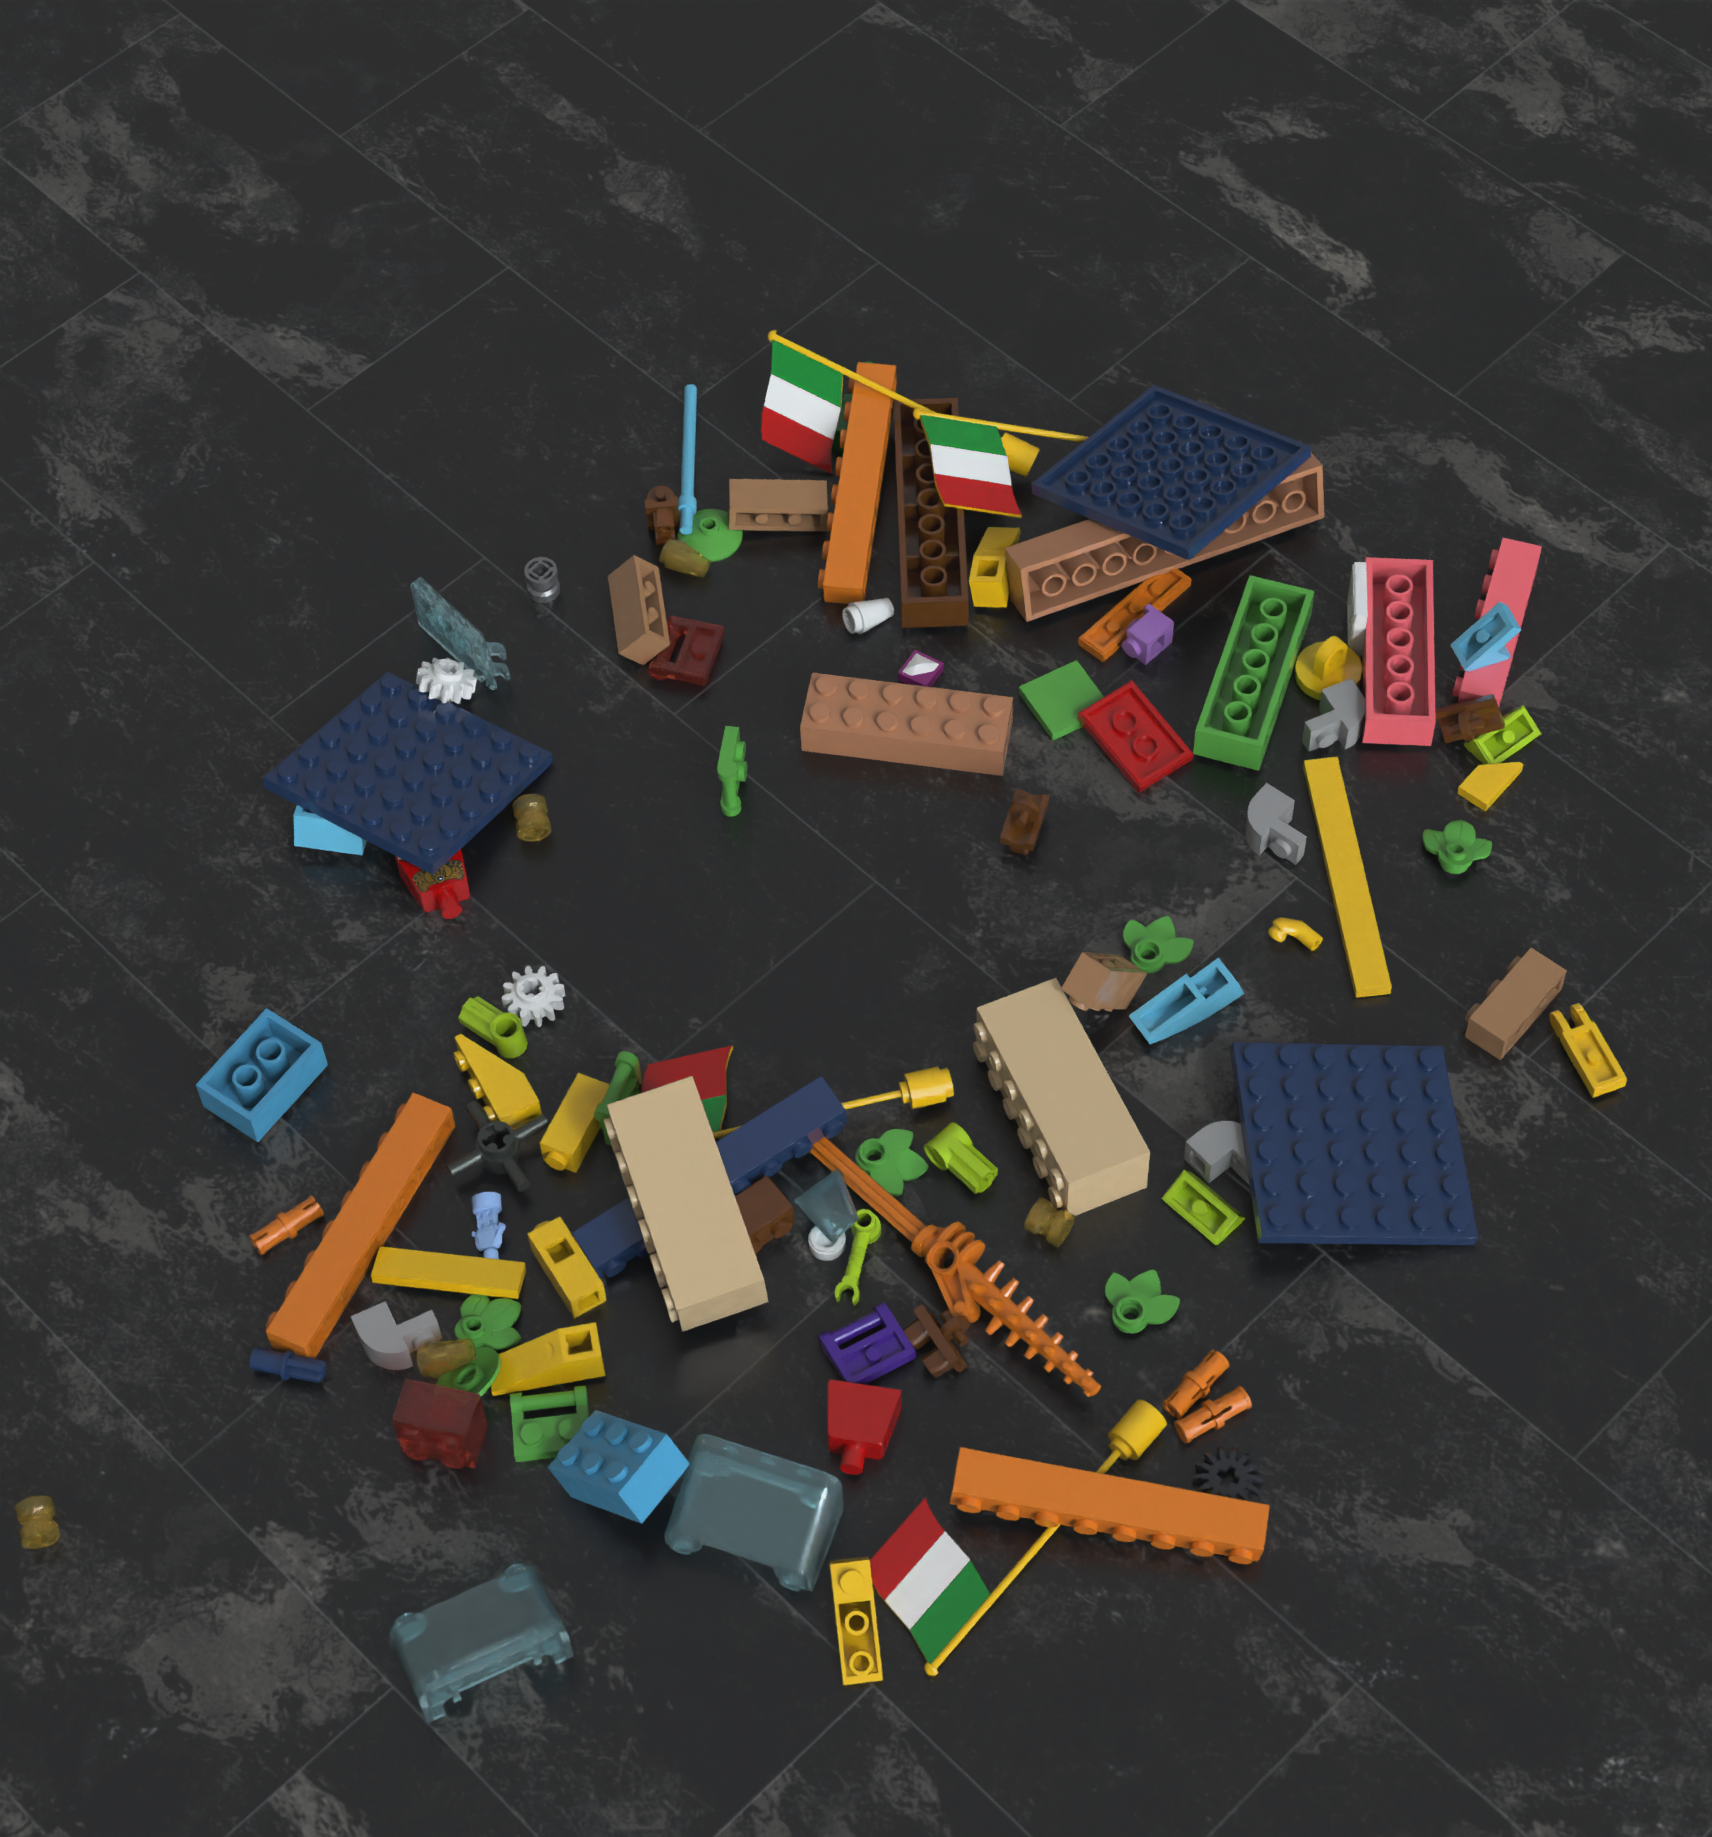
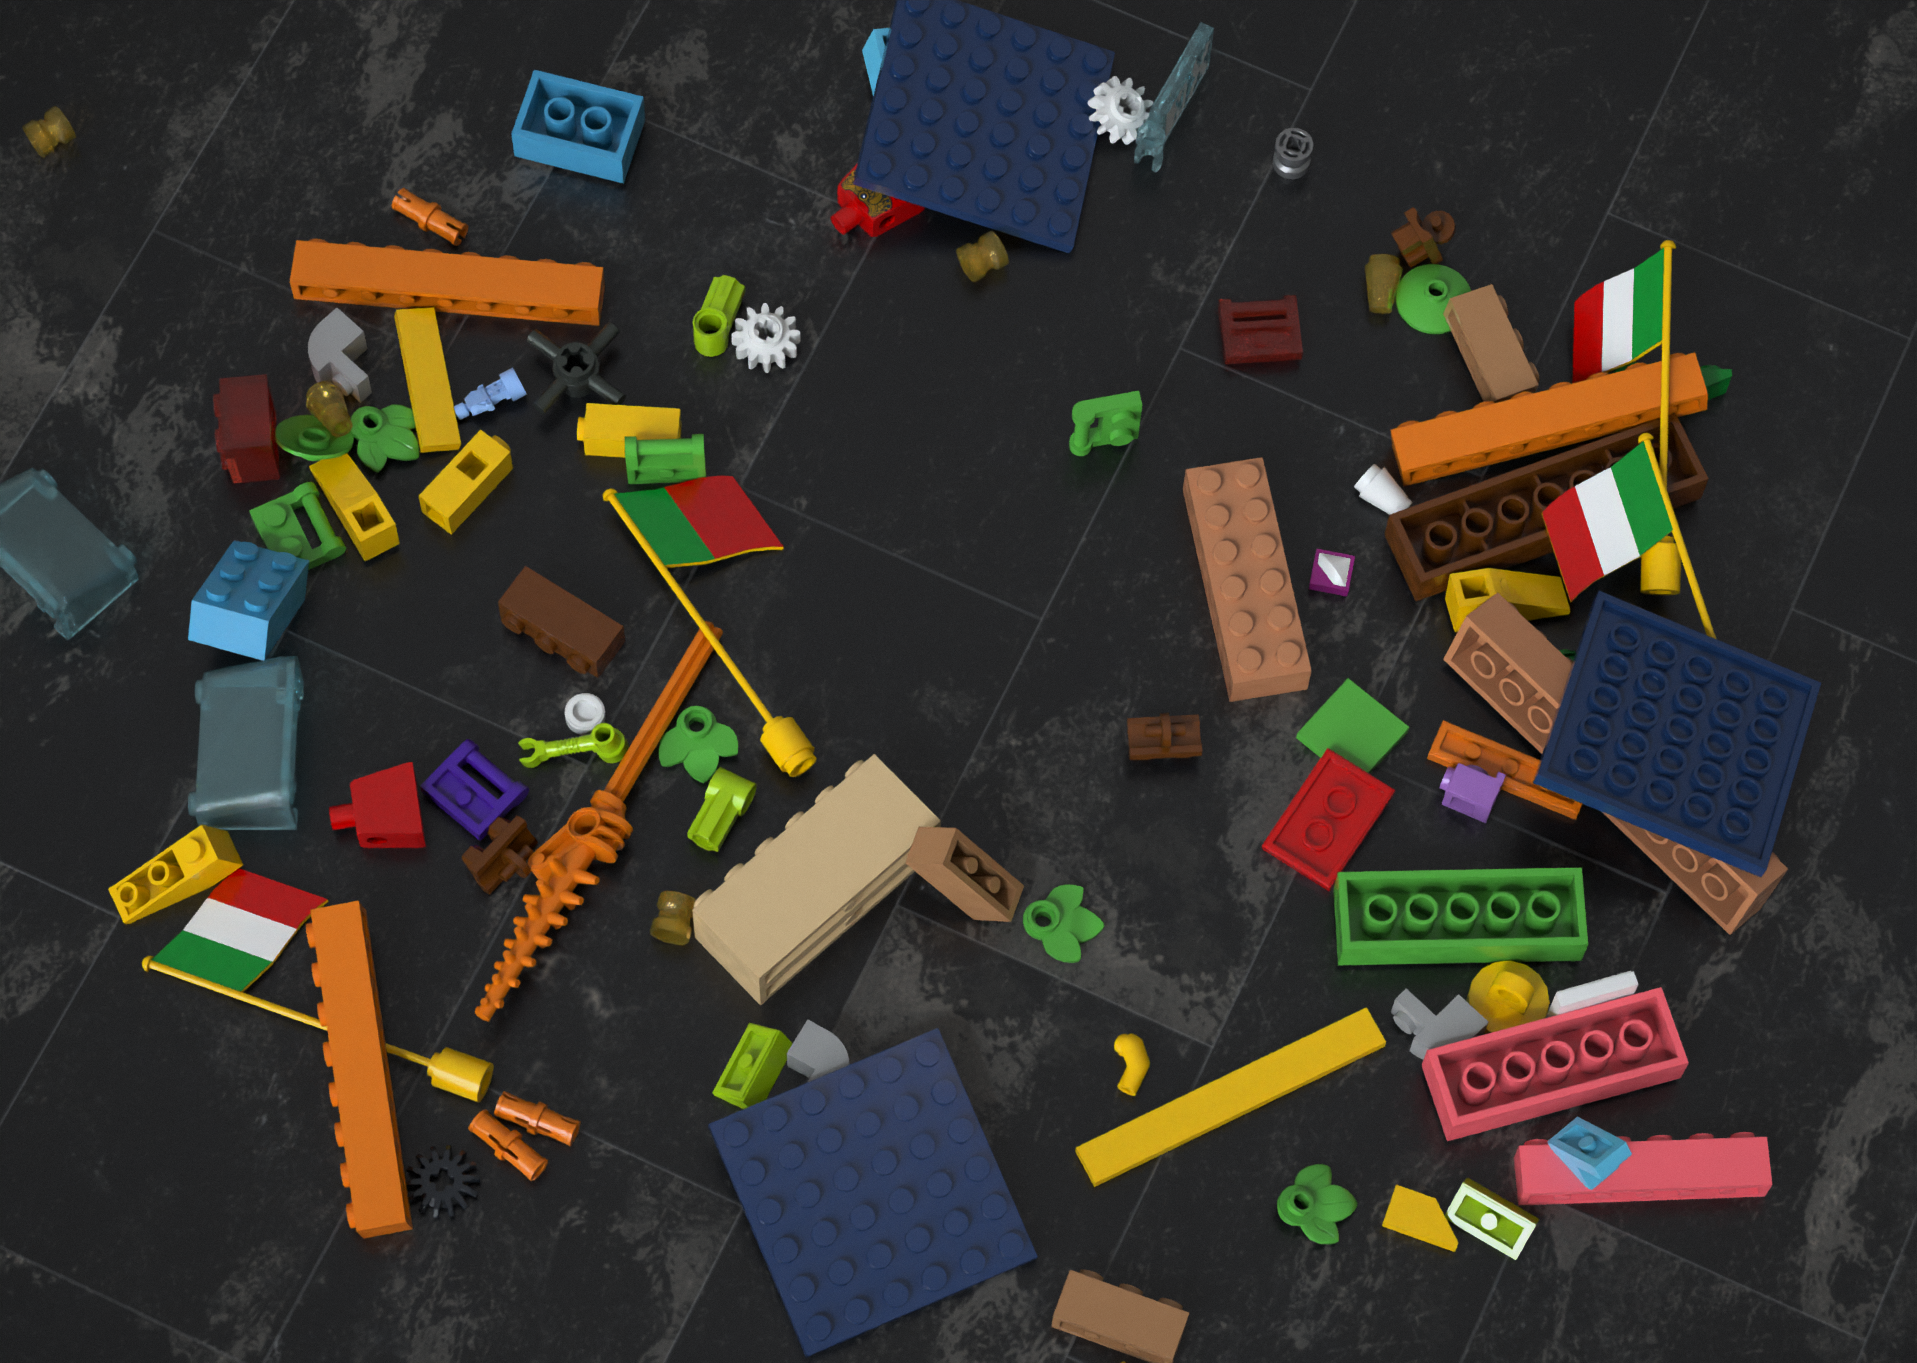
camera: 65 degrees right, 10 degrees up
dark blue axle [249,1346,327,1383] -> none
yellow slope [453,1034,542,1129] -> none
dark blue brick [572,1076,847,1279] -> none
tan brick [604,1076,768,1331] -> none
medium nougat brick [608,555,670,665] -> none
medium azure bar [678,384,697,535] -> none
clear light blue slope [794,1170,859,1243] -> none
bright green plate [1105,1269,1180,1333] -> none
medium azure slope [1129,958,1244,1044] -> none
light grey brick [1245,783,1307,865] -> none
reddish brown hips [1435,694,1505,743] -> none

